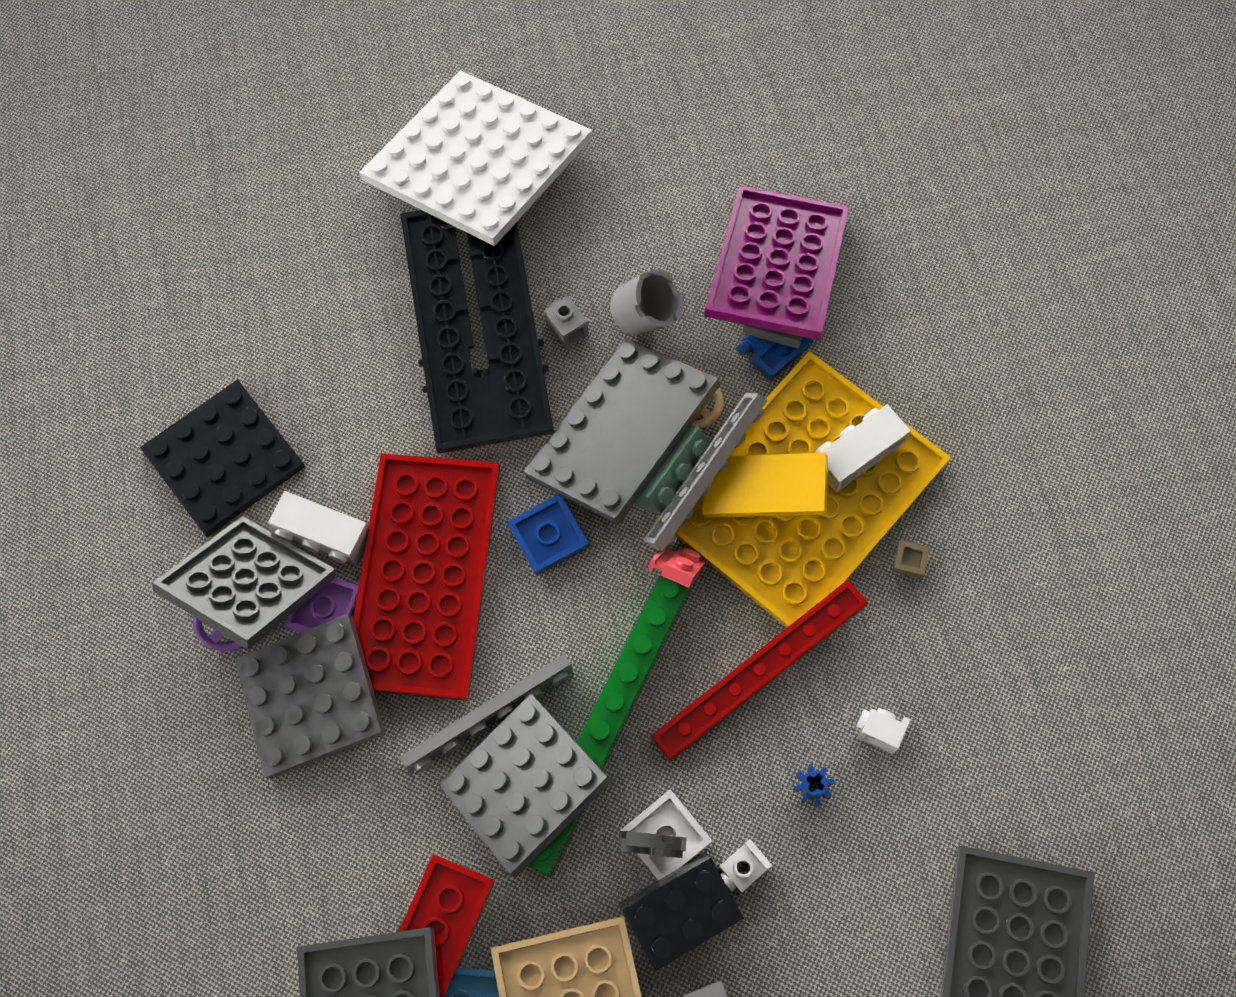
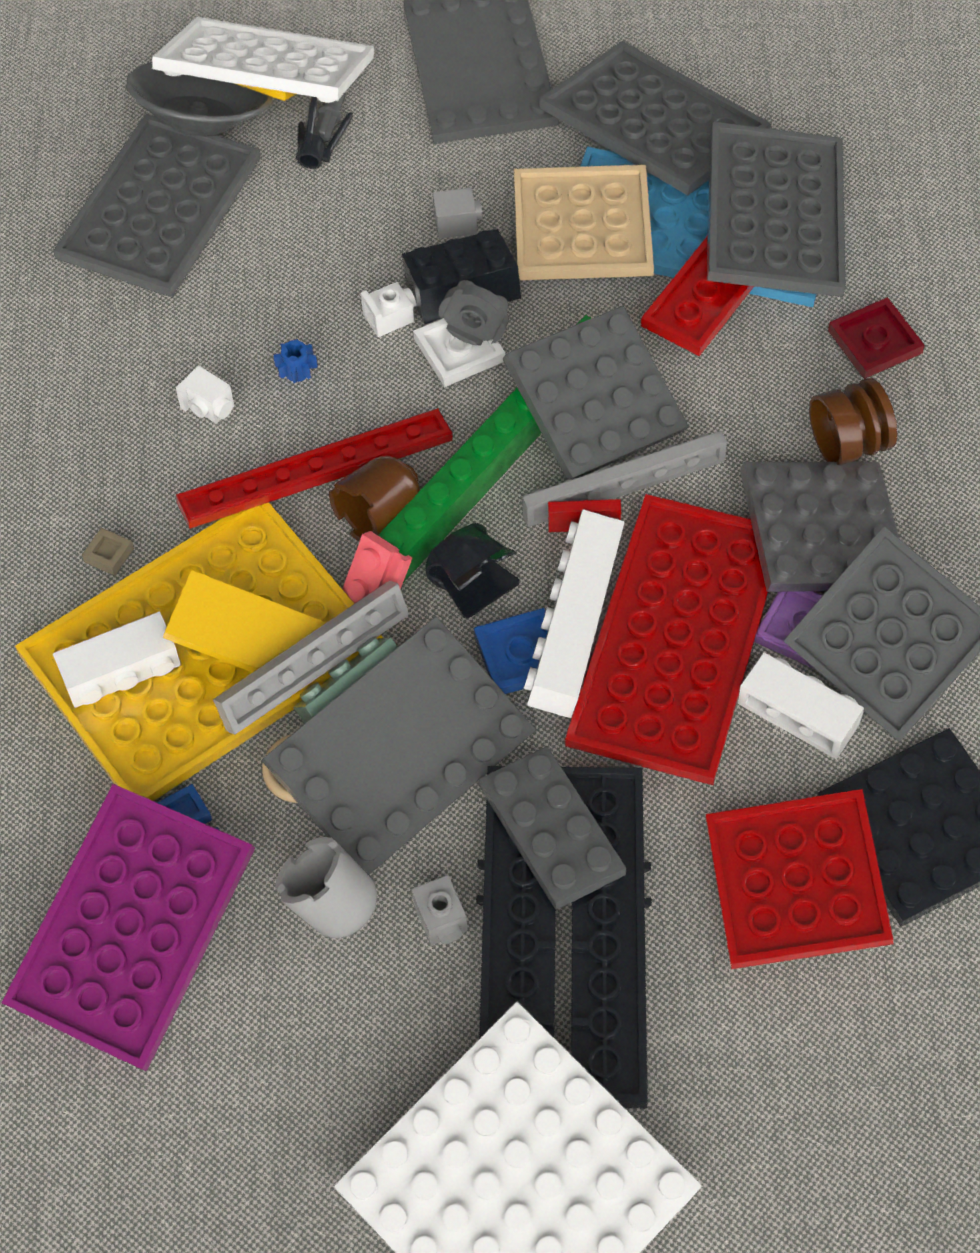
camera: 170 degrees left, 10 degrees down
none -> reddish brown cylinder [329,455,420,542]
none -> black piece [425,523,520,618]
none -> dark grey plate [479,746,626,910]
none -> white brick [524,510,624,718]
none -> red tile [548,499,621,533]
none -> red plate [705,789,894,969]
none -> reddish brown wheel [809,378,898,465]
none -> dark red plate [828,297,925,379]

